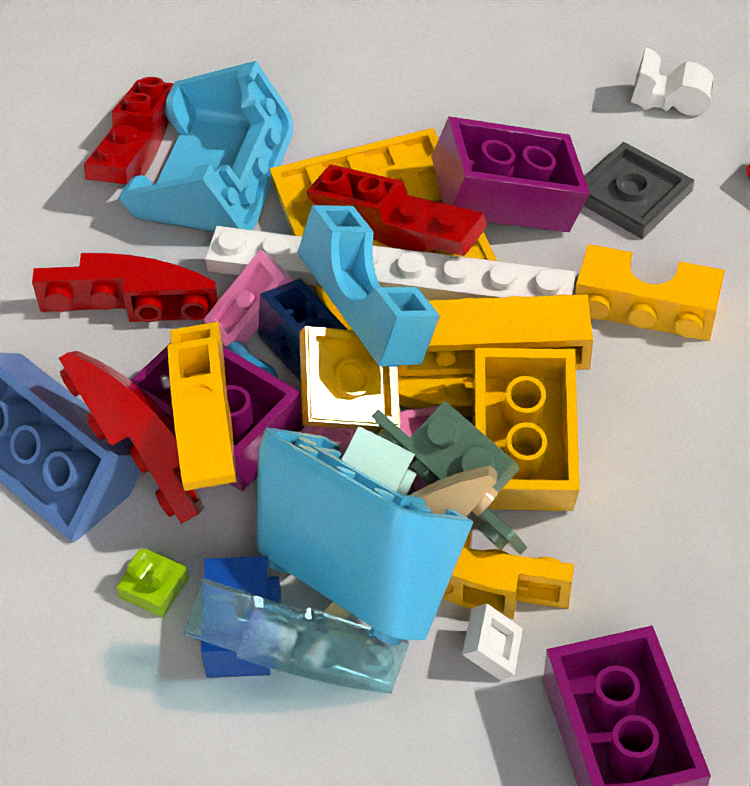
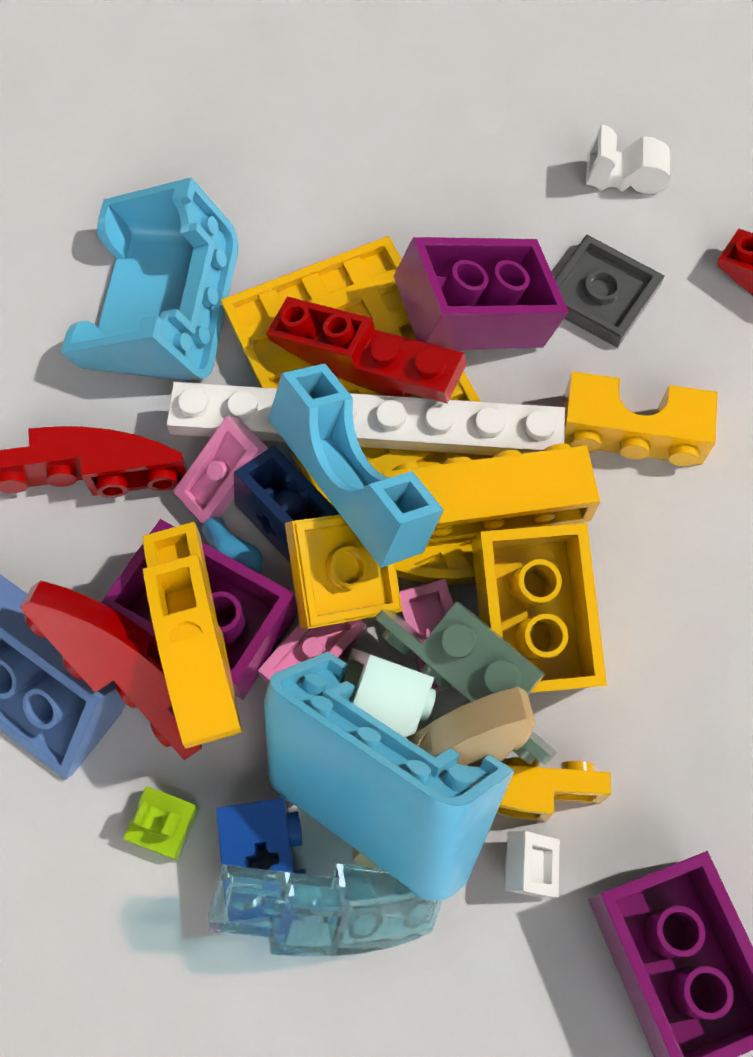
camera: 10 degrees left, 15 degrees up
red slope [84,77,174,185] -> none

